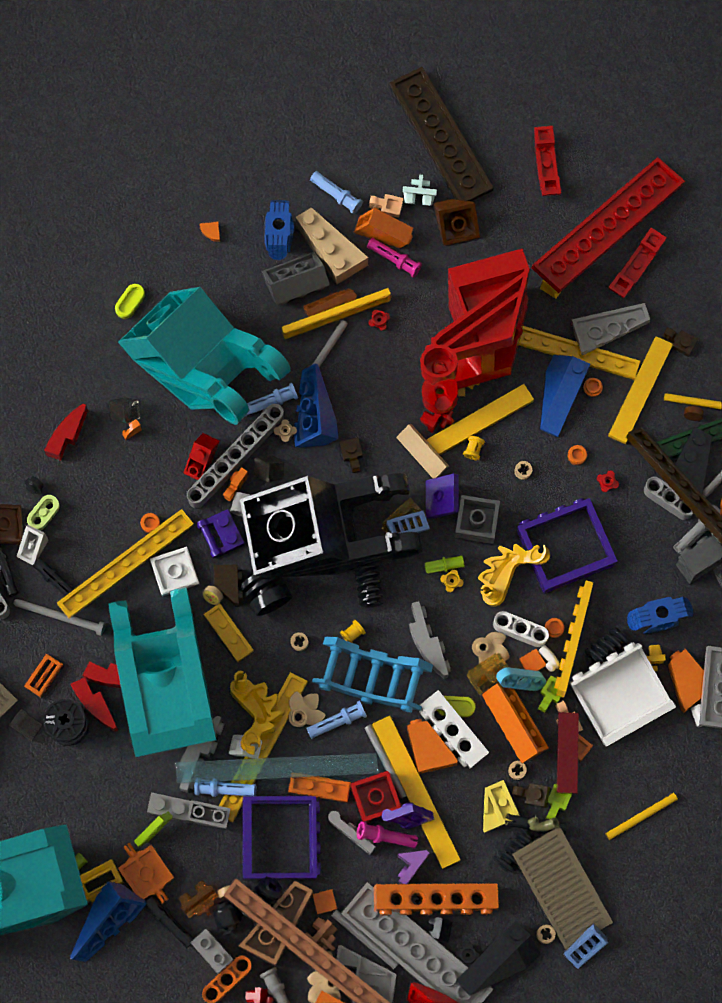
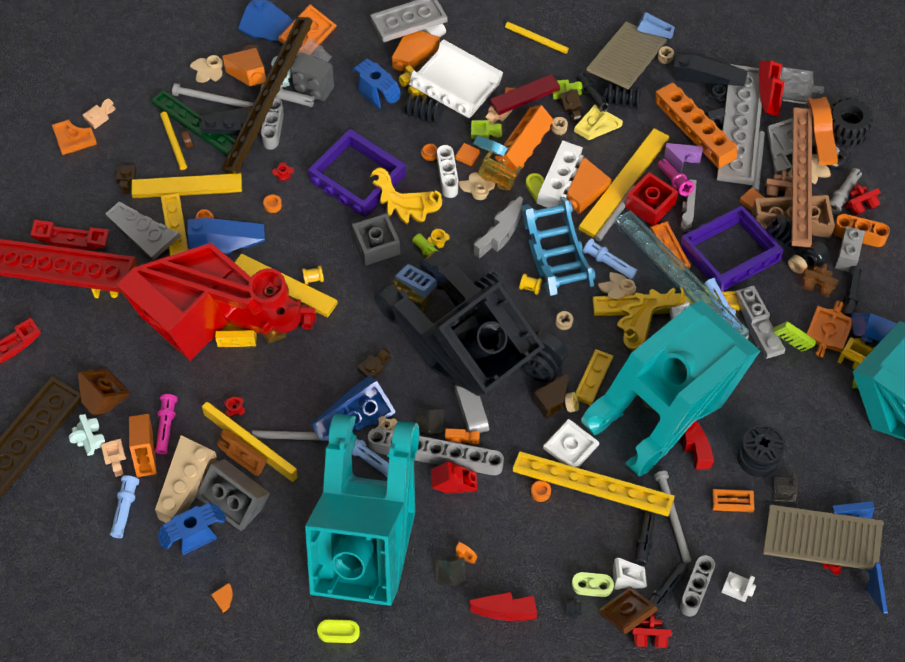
camera: 120 degrees left, 15 degrees down
red slope [70,677,118,732] -> none
dark purple plate [196,509,245,559] -> none
dark purple plate [382,803,434,829] -> none
tan tile [396,424,449,479] -> none
dark purple plate [426,473,459,519] -> none
tan bush [514,461,532,480] -> none
olive arm [528,817,559,831] -> none
white arm [538,645,560,672] -> none
yellow plate [554,581,593,697] -> none

